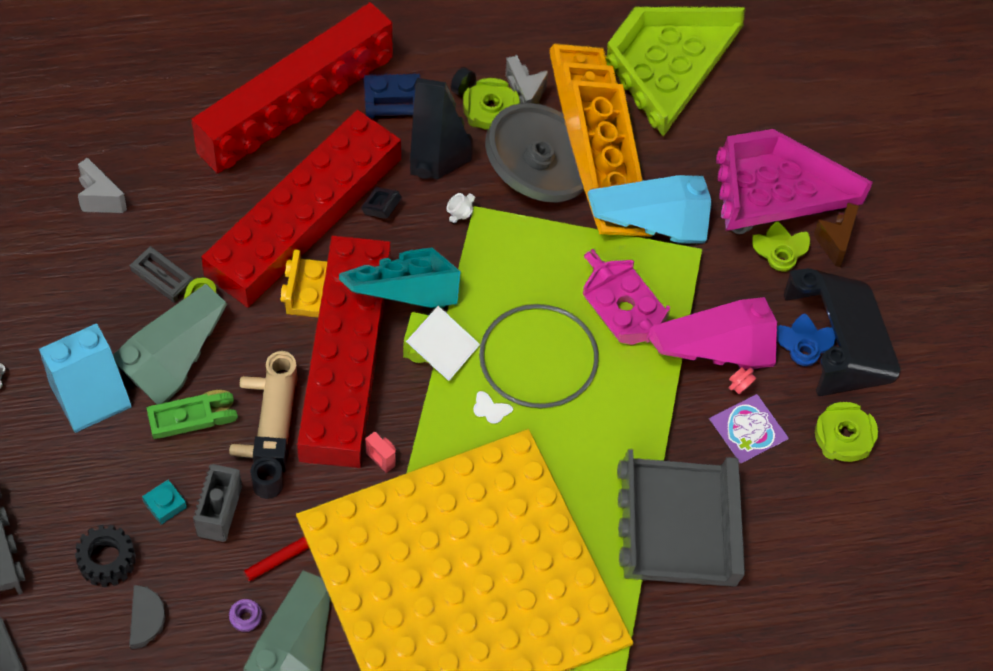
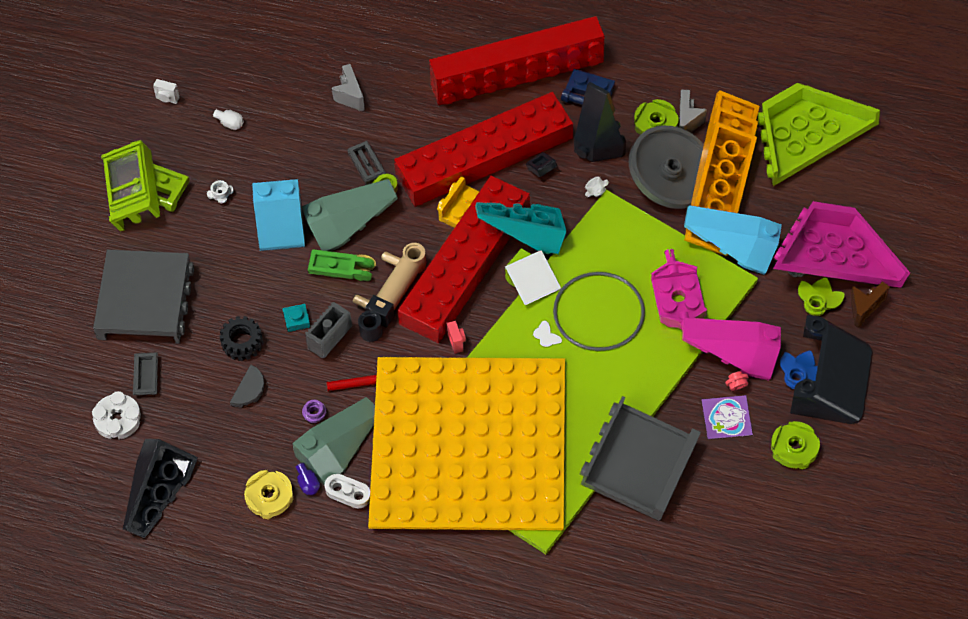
camera: 30 degrees right, 0 degrees up
black tile [451,67,476,97] -> none

